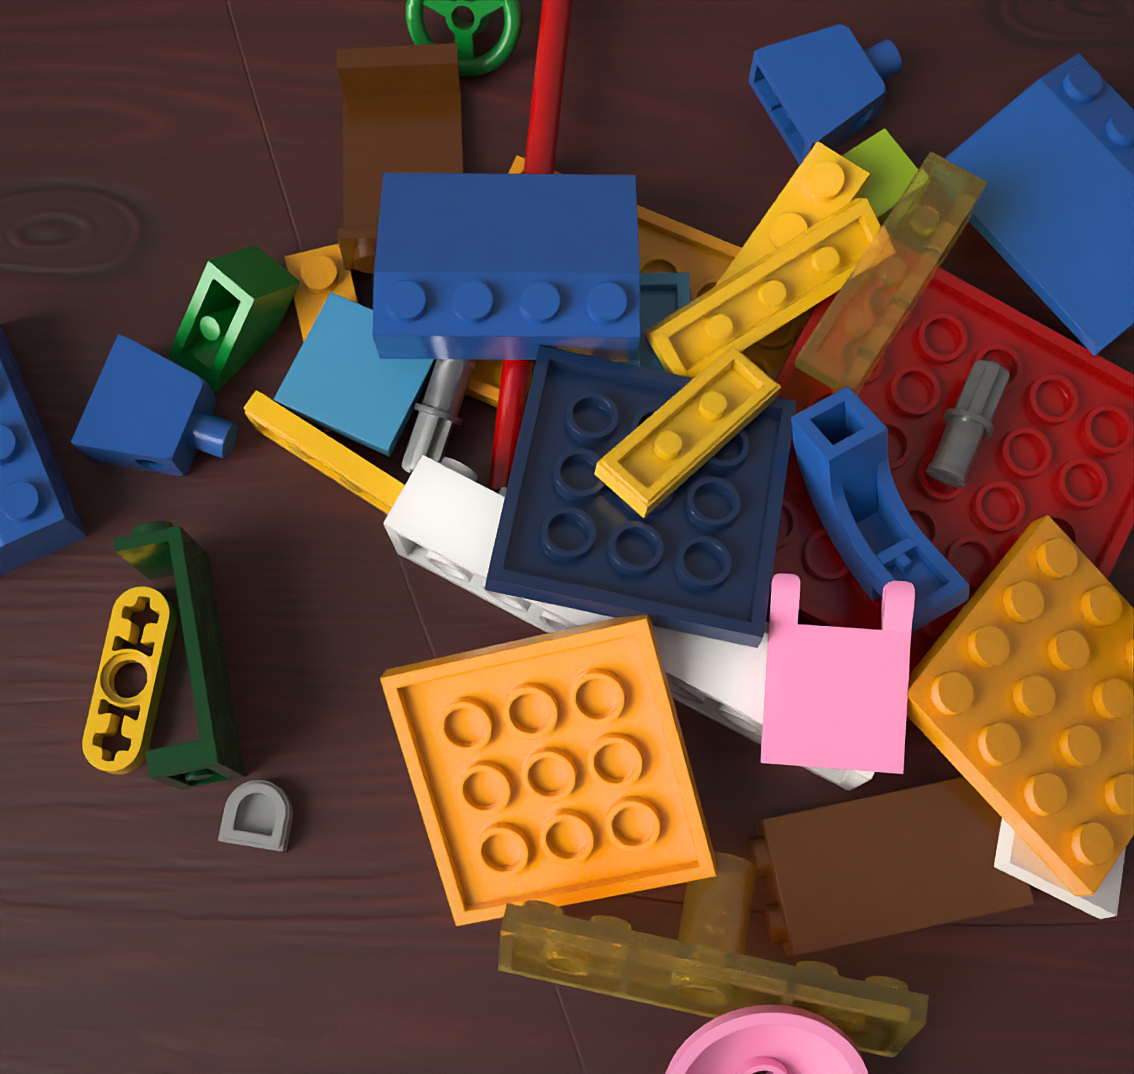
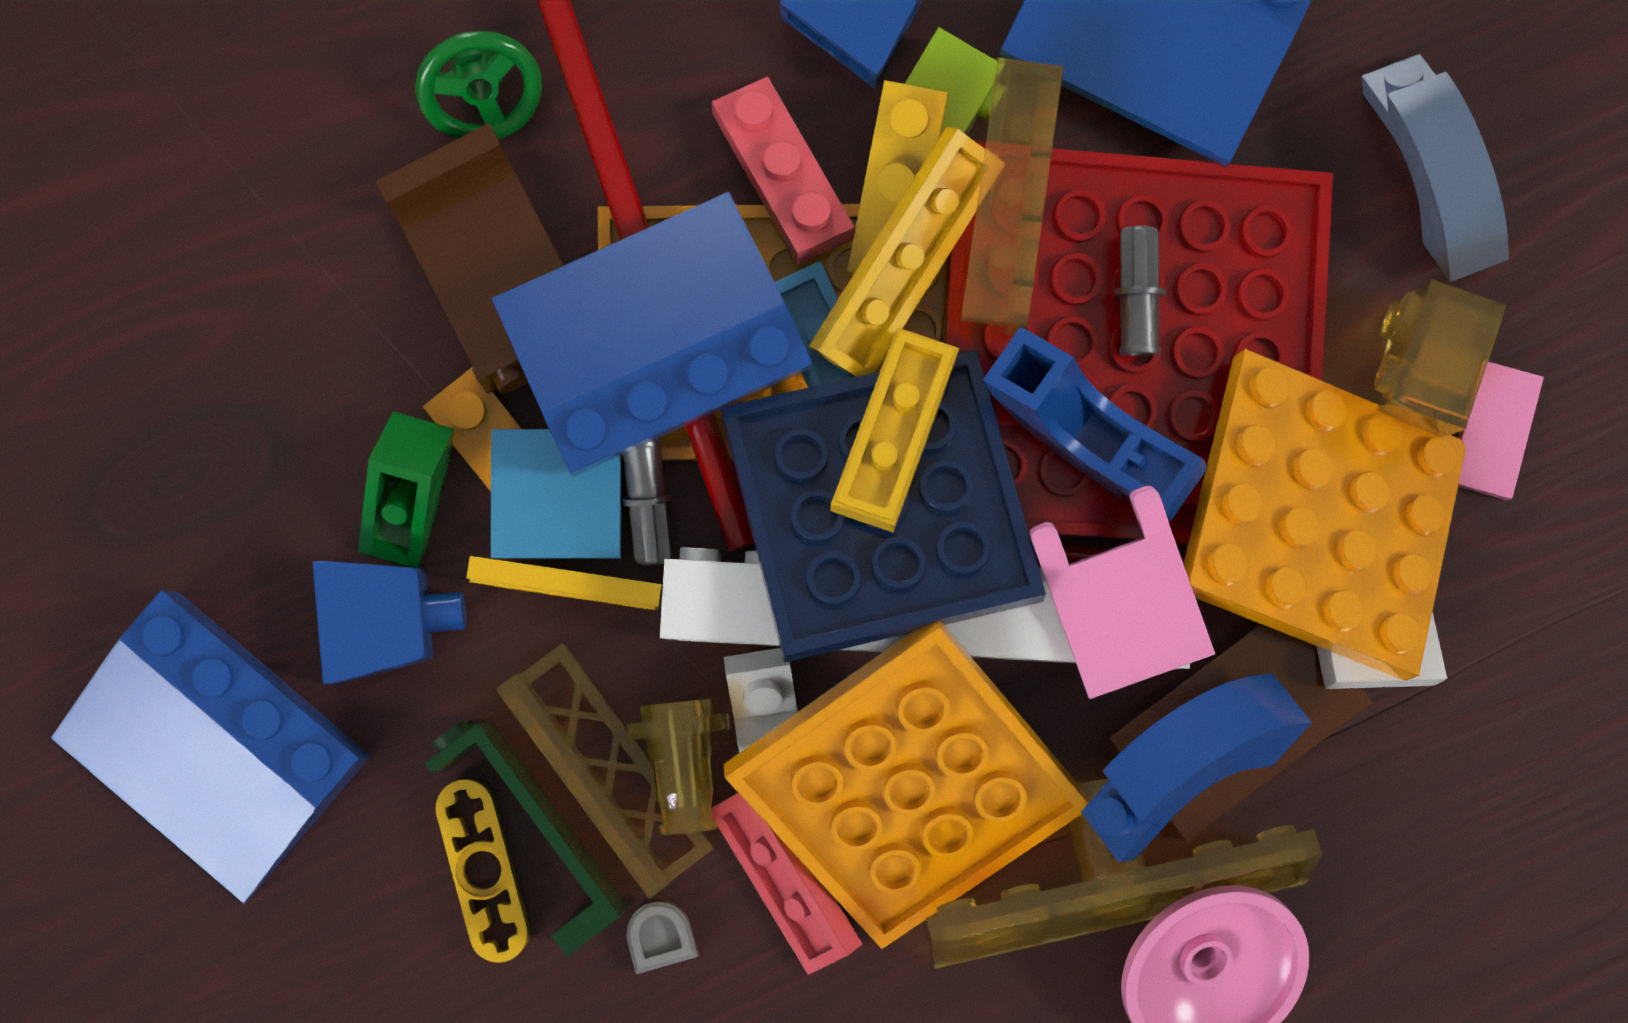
camera: 30 degrees left, 10 degrees up
none -> clear yellow fence [496,643,714,899]
none -> clear yellow piece [626,699,730,835]
none -> coral plate [708,792,863,975]
none -> coral plate [711,76,855,265]
none -> white bracket [724,648,798,753]
none -> blue arch [1081,674,1312,863]

